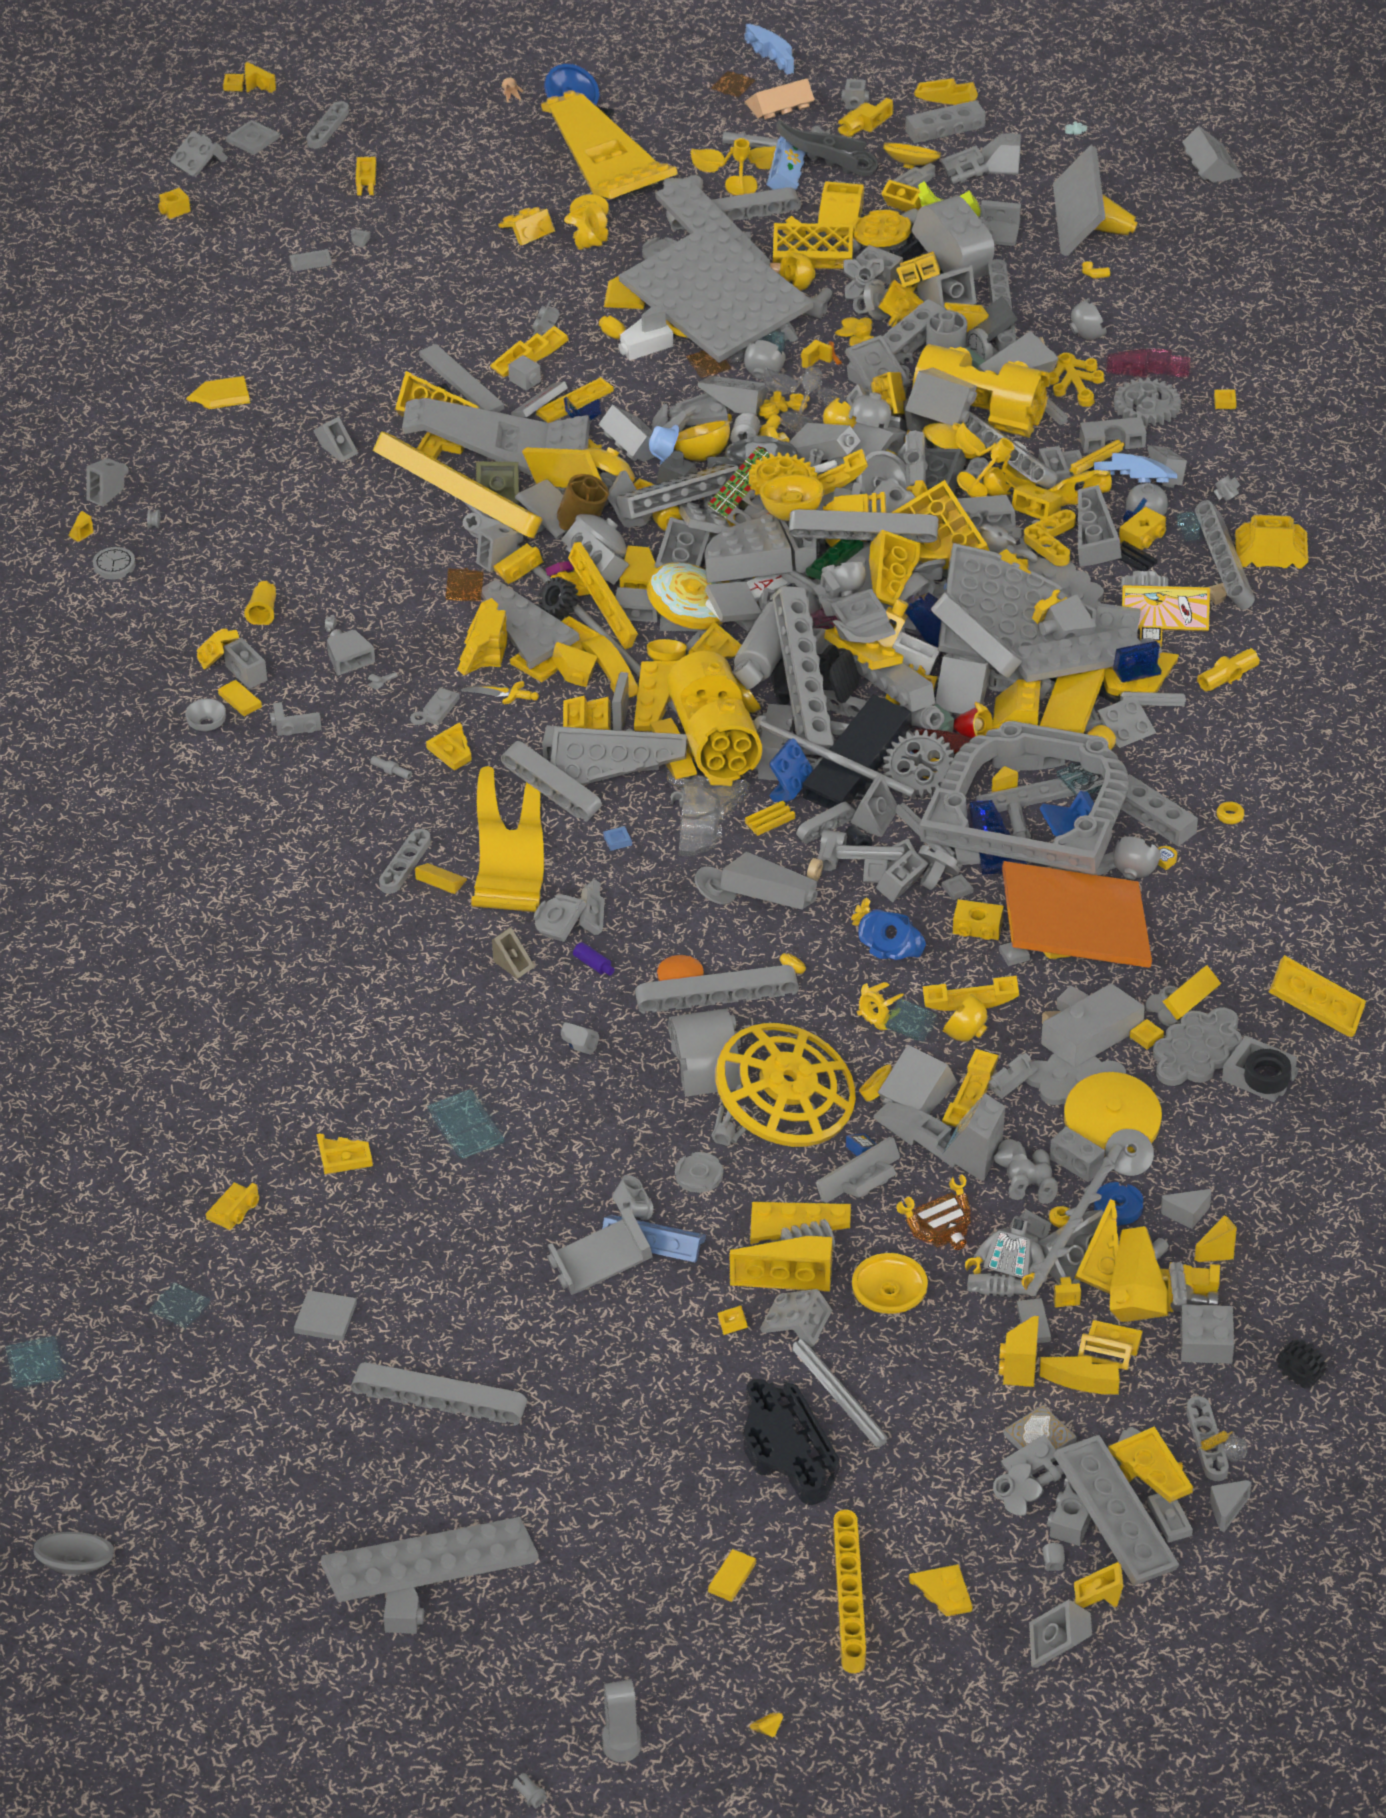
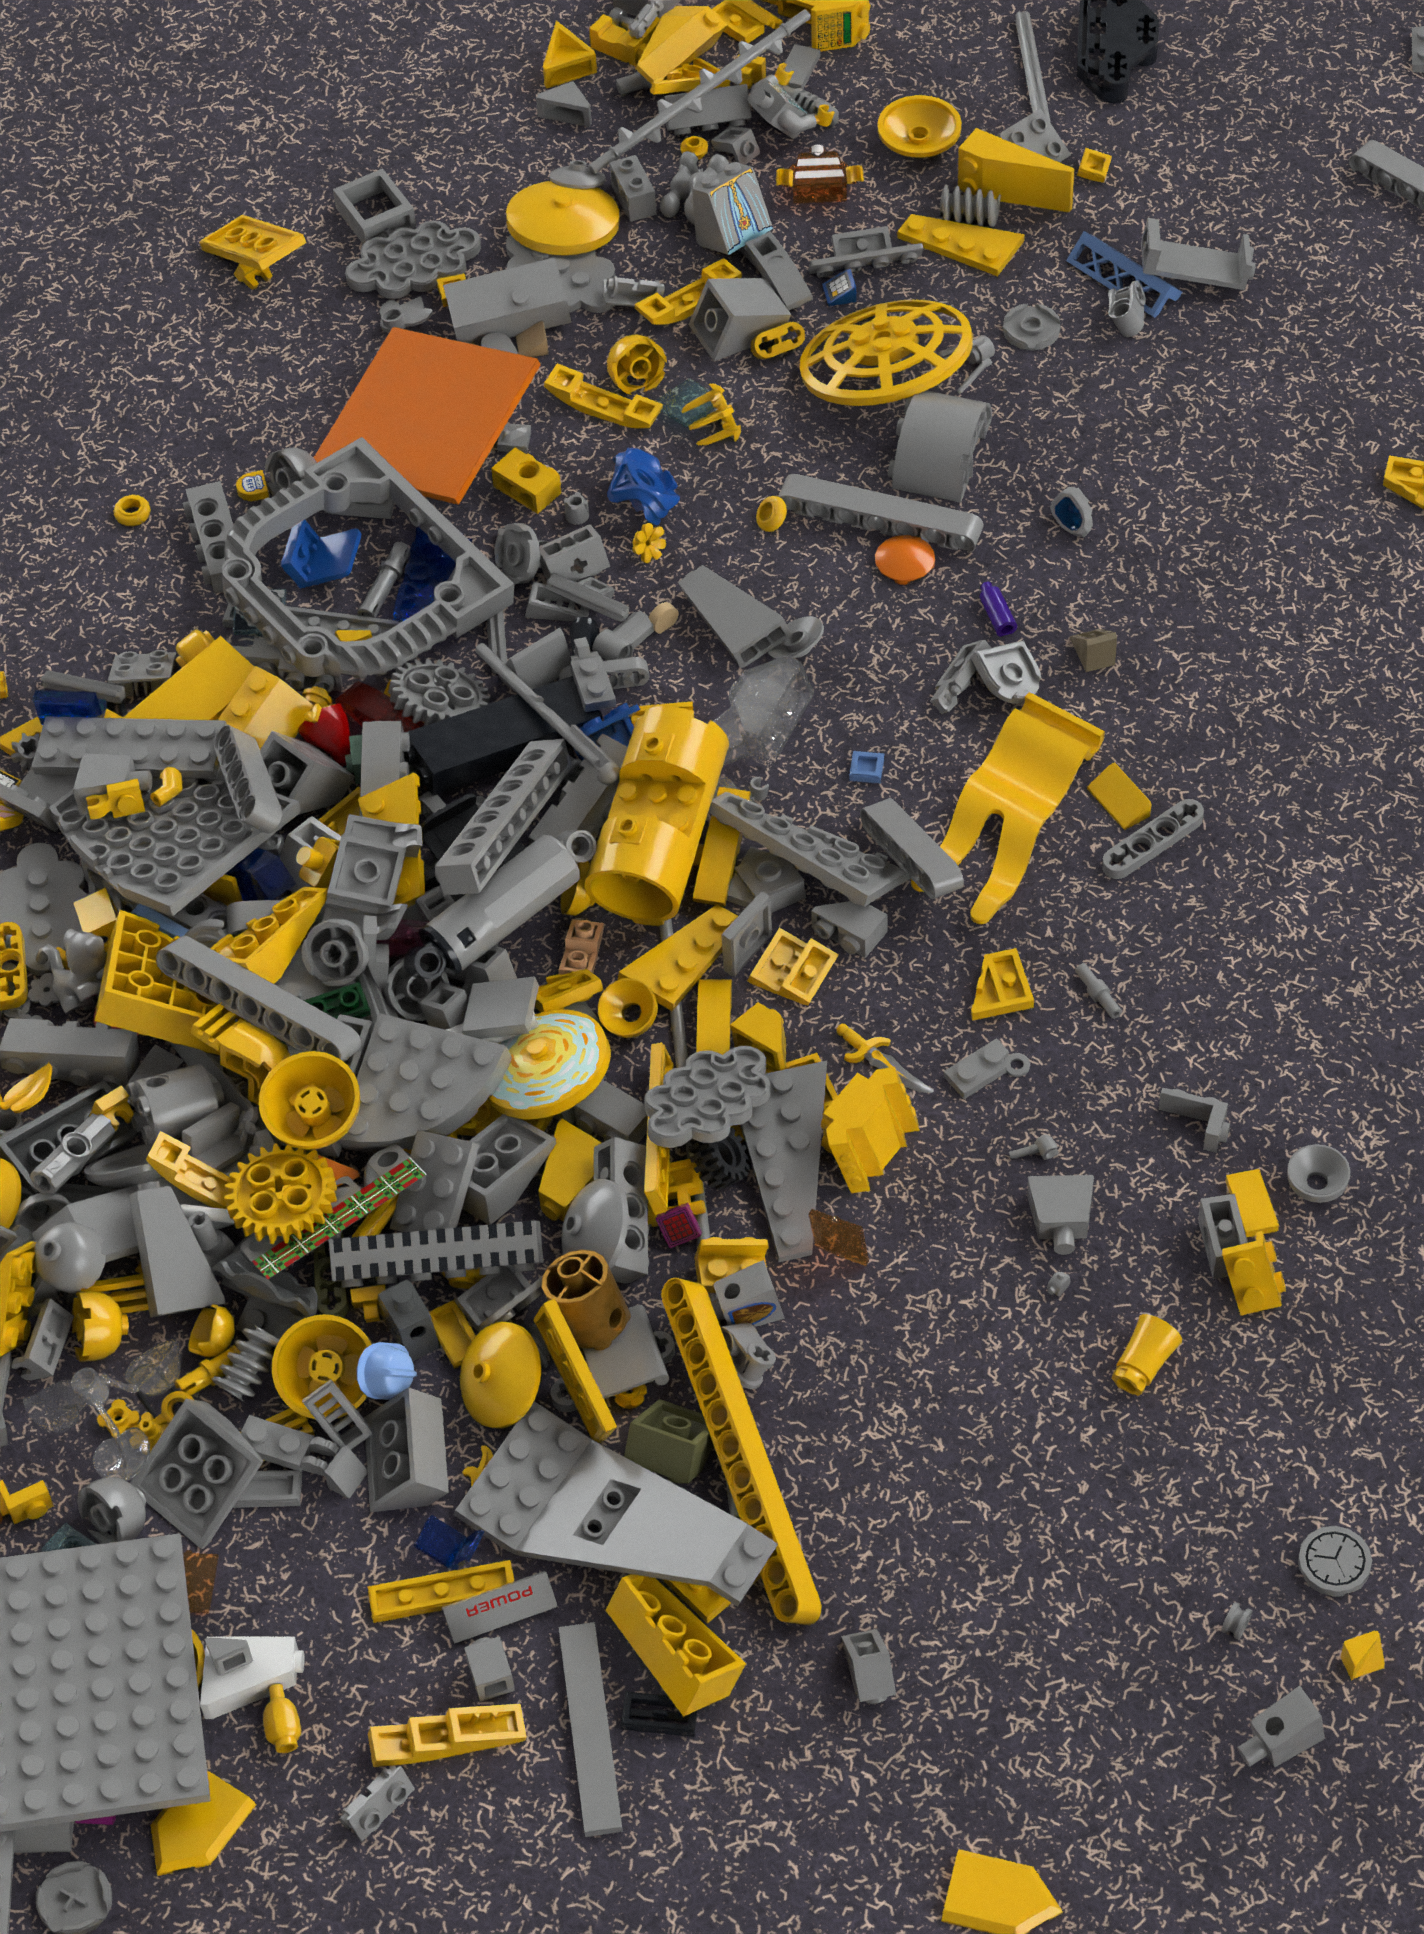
camera: 150 degrees left, 10 degrees up
clear light blue piece [427,1089,505,1159] -> none
blue plate [1094,1182,1143,1227] -> none
yellow tile [1162,965,1221,1020] -> none
black tyre [1244,1049,1292,1094] -> none
none -> yellow arm [150,767,183,807]
none -> light grey hose [564,492,589,525]
none -> light grey hinge [570,637,616,712]
none -> light grey plate [644,1046,771,1148]

